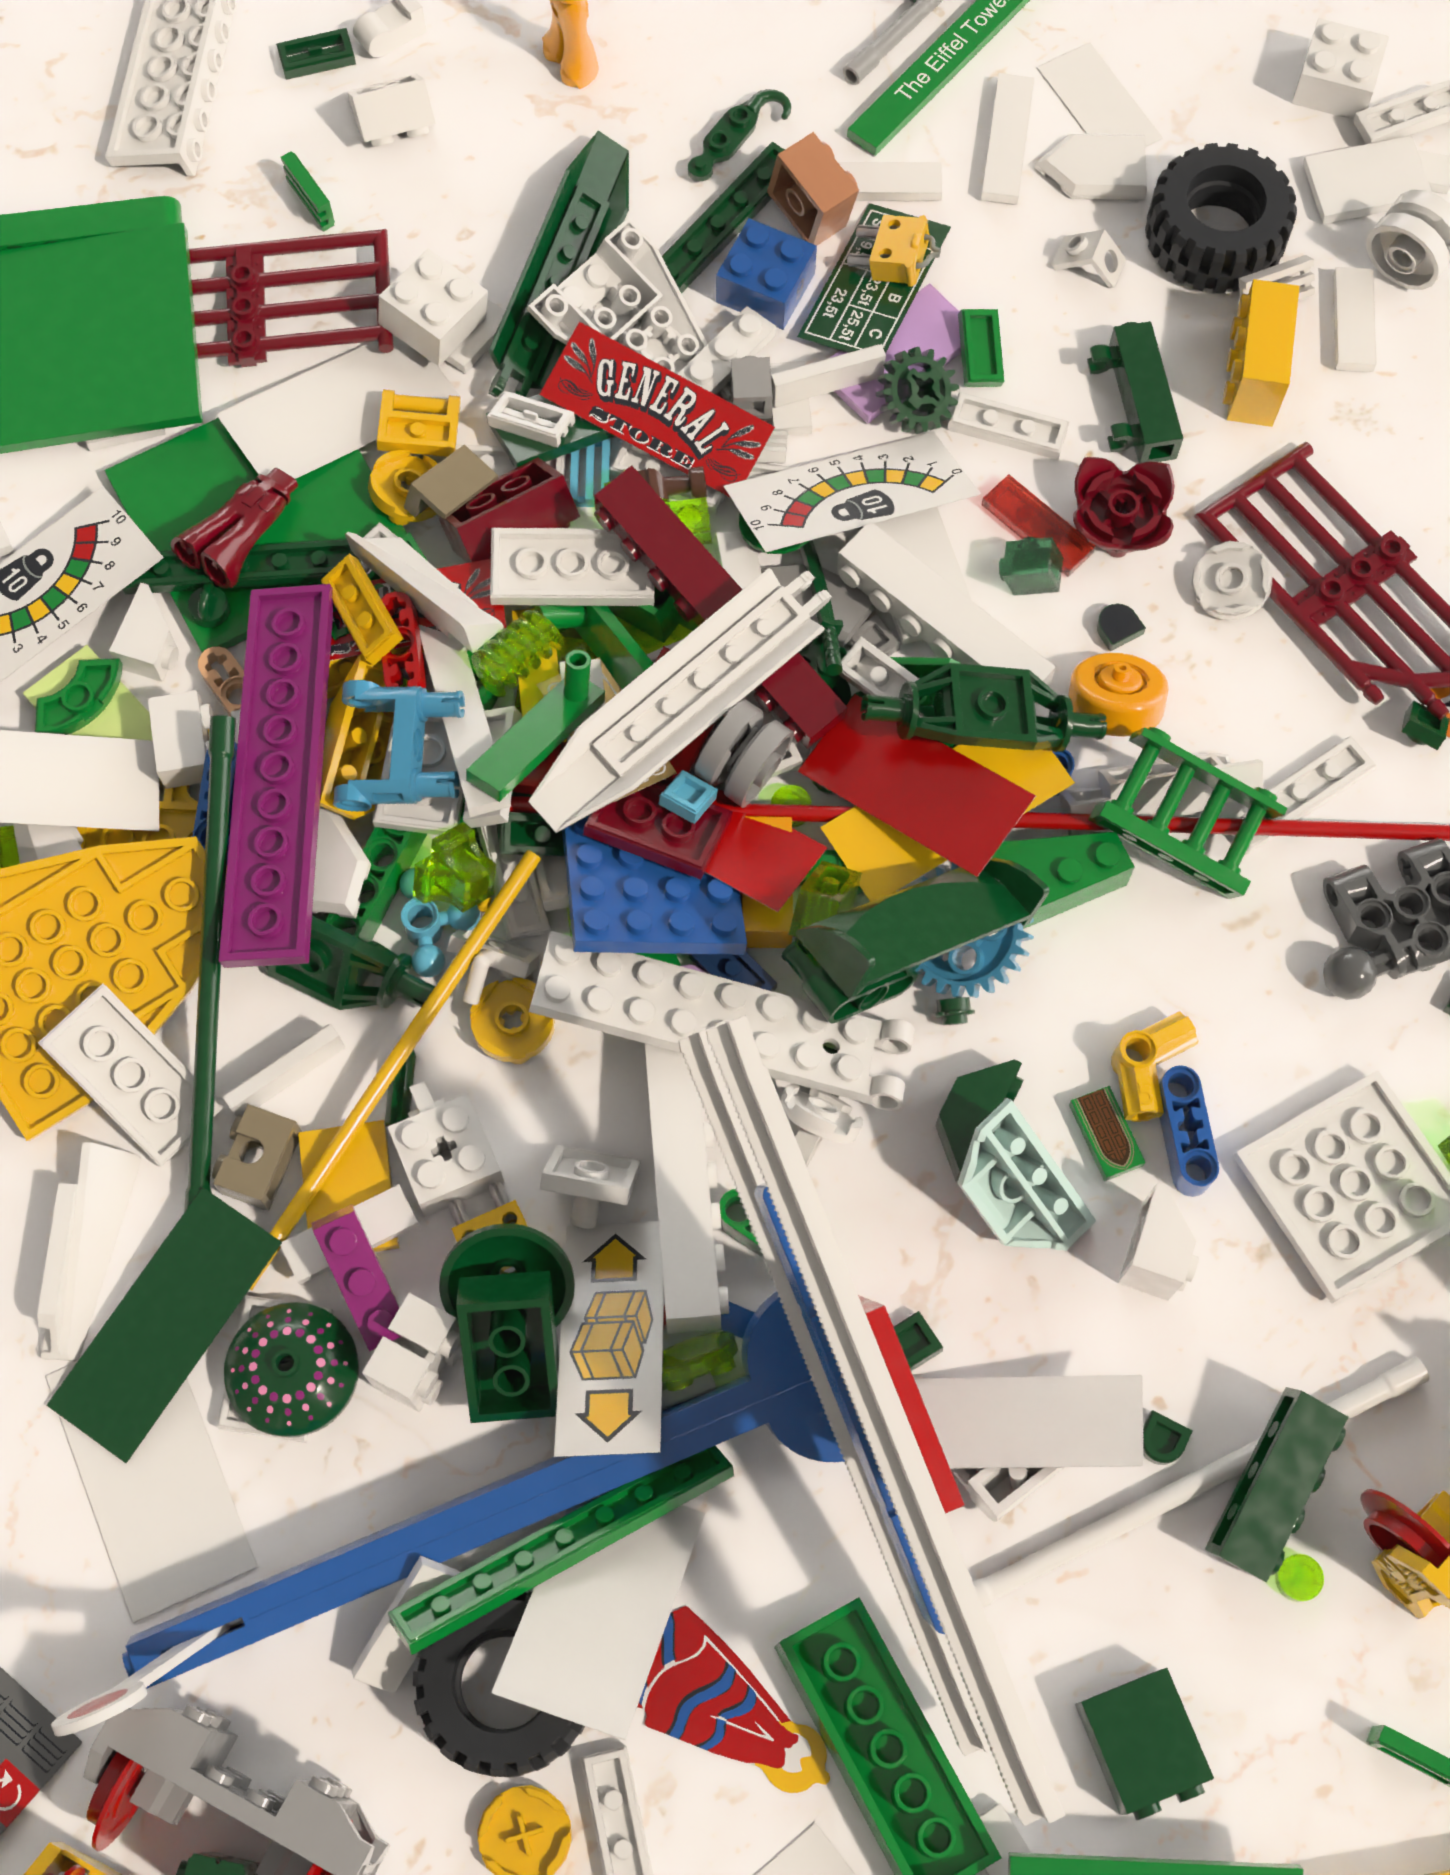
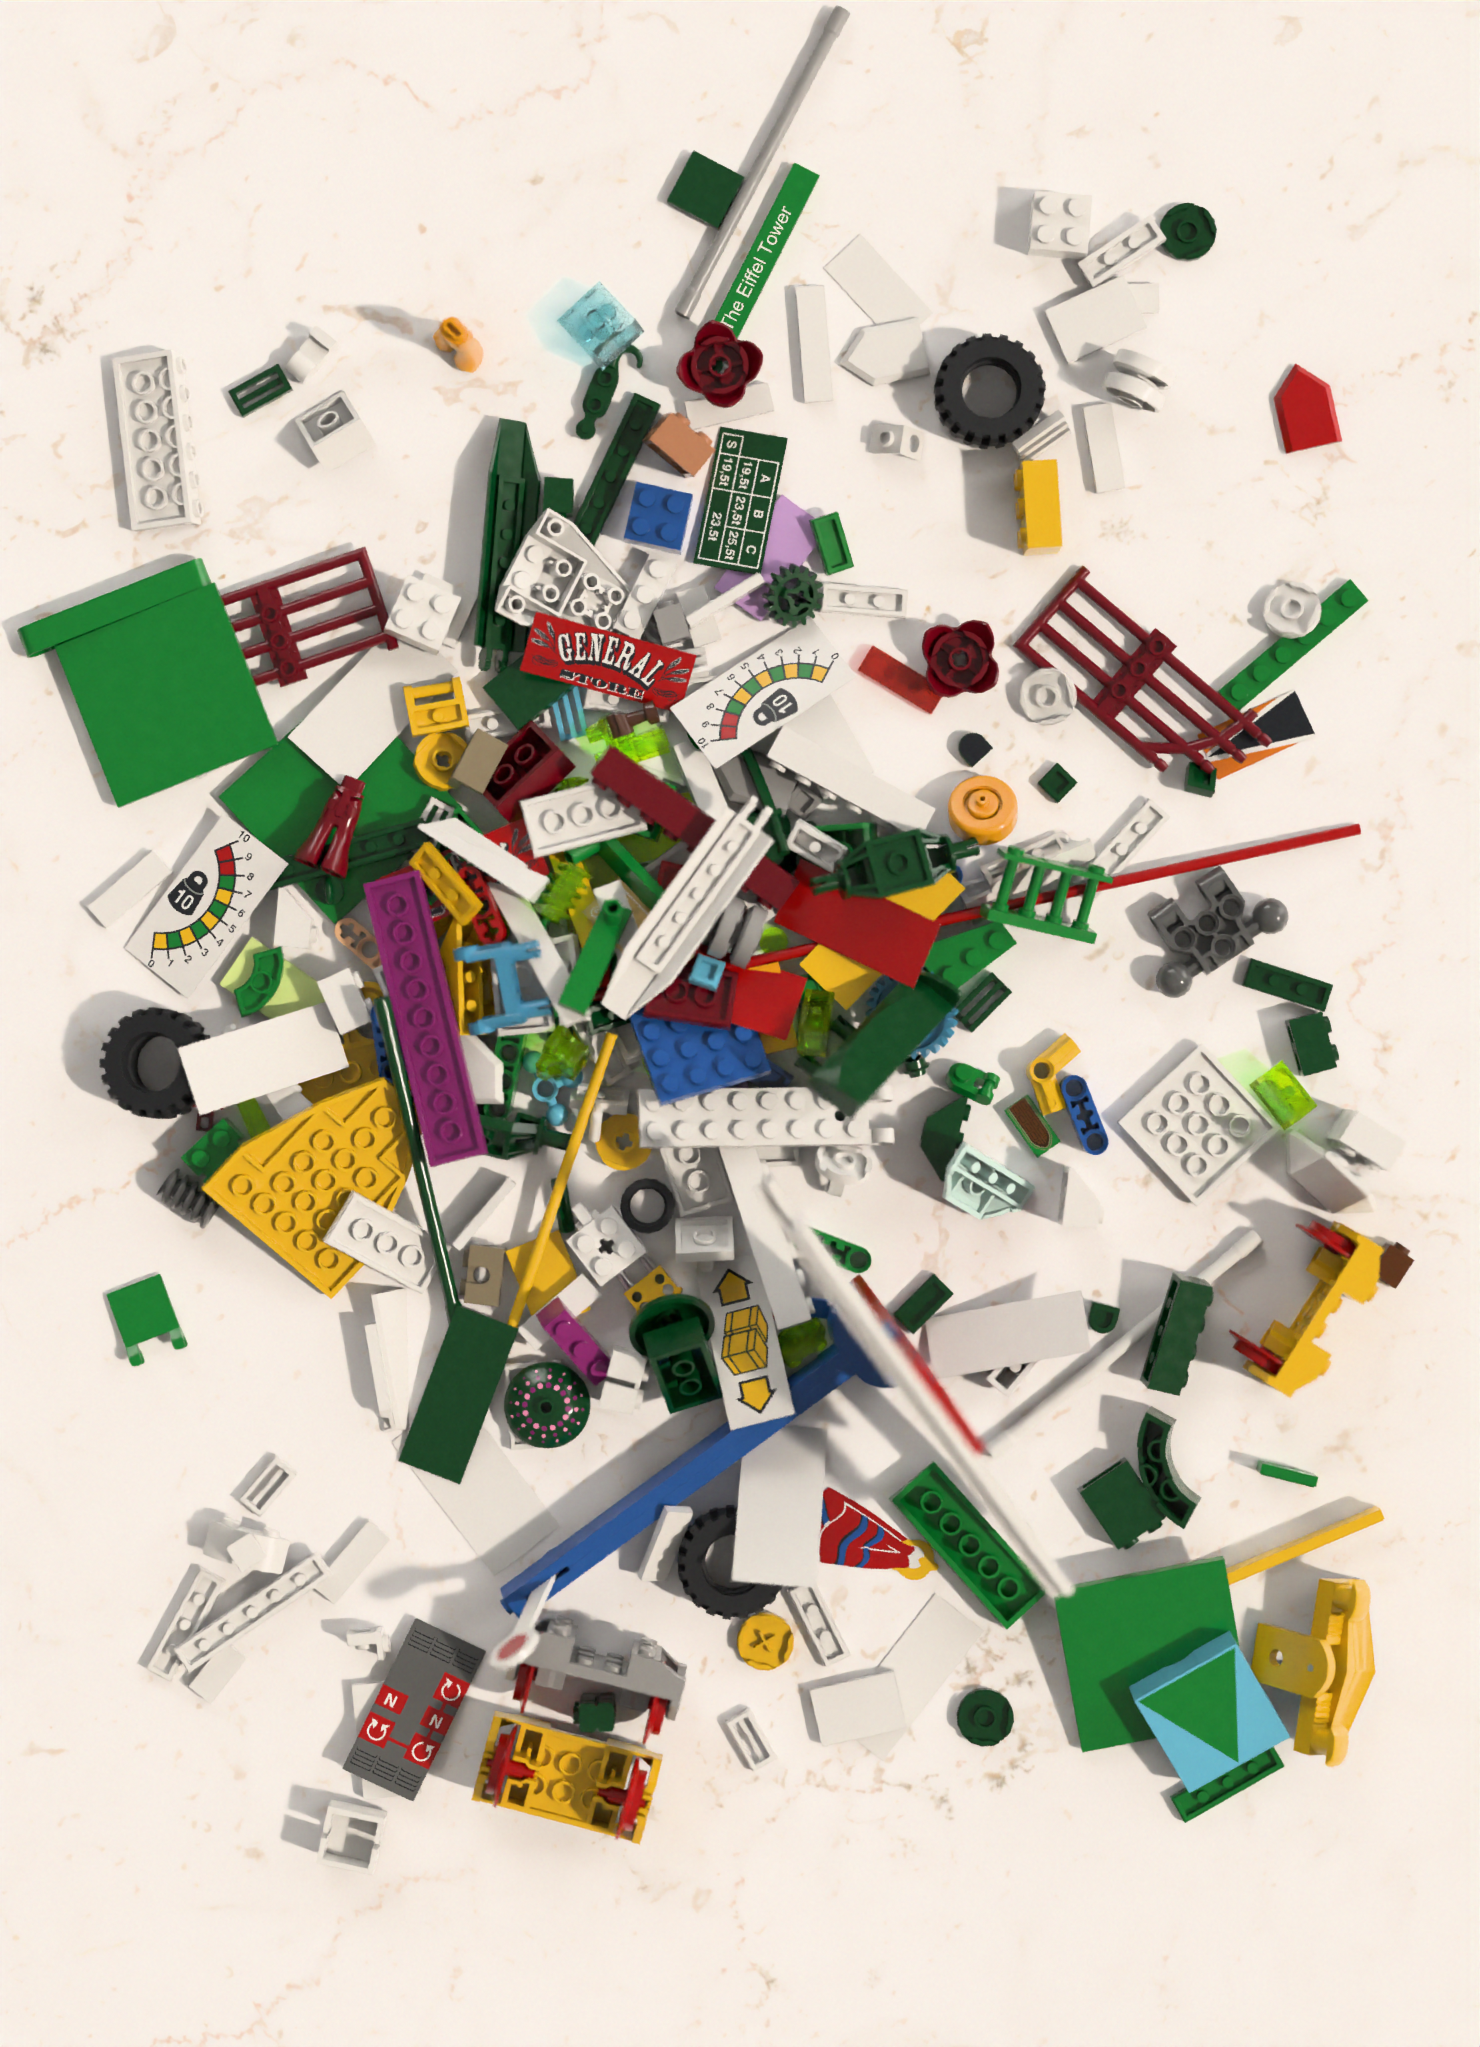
camera: 10 degrees left, 20 degrees up
green tile [280,151,335,232] -> none
green tile [388,1445,734,1655] -> none
white tile [487,391,575,448] -> none
yellow piece [847,215,941,287] -> none
clear green brick [999,537,1063,596] -> none
dark green brick [1087,321,1184,463] -> none
clear neon green tile [1275,1554,1324,1602] -> none
none -> dark green brick [543,477,575,518]
none -> clear light blue brick [557,281,645,371]
none -> black tyre [620,1178,675,1234]
none -> white tile [658,1147,735,1218]
none -> dark red brick [676,320,764,408]
none -> green plate [945,1063,1000,1105]
none -> dark green tile [955,972,1012,1033]
none -> dark green tile [1037,763,1078,803]
none -> dark green brick [1137,1406,1202,1529]

